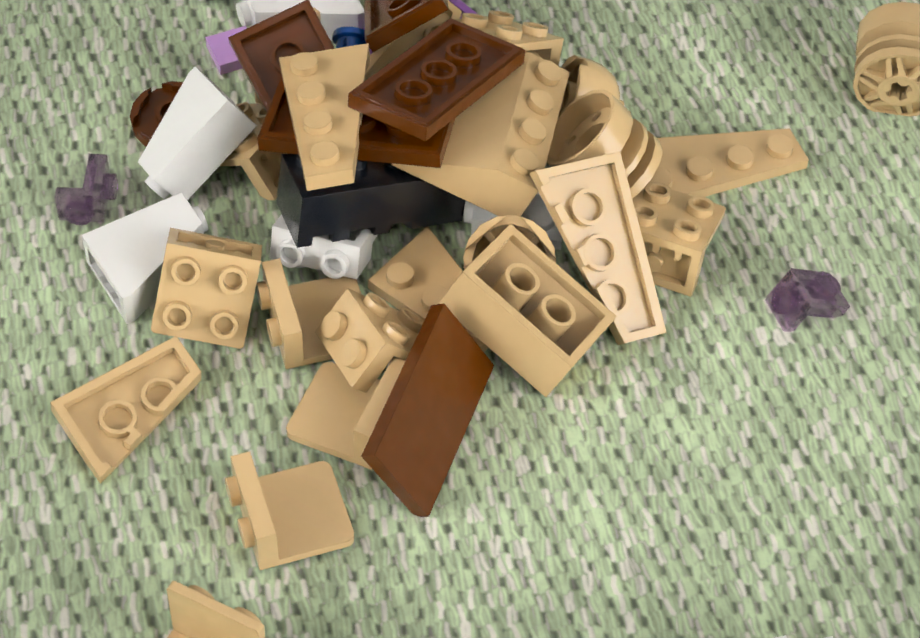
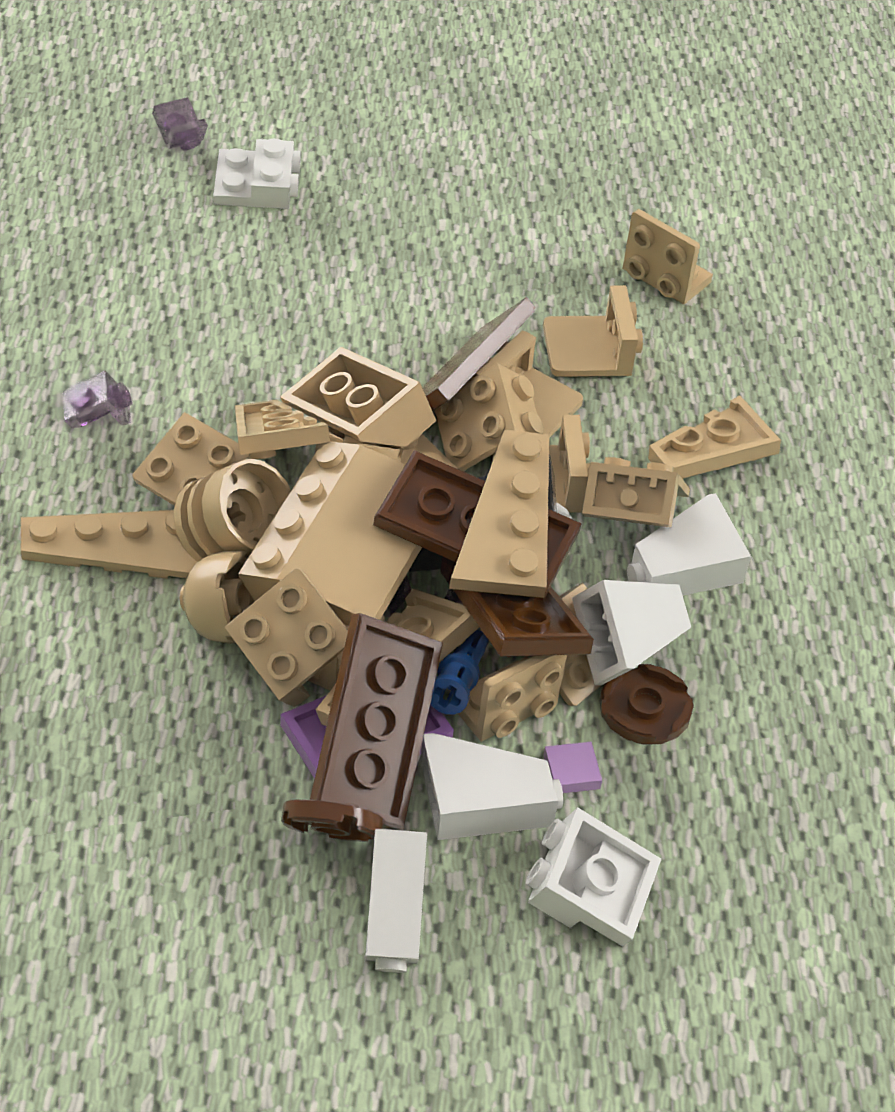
camera: 170 degrees left, 5 degrees down
bracket [54,154,118,225] -> none
reddish brown tile [348,18,525,141] -> none

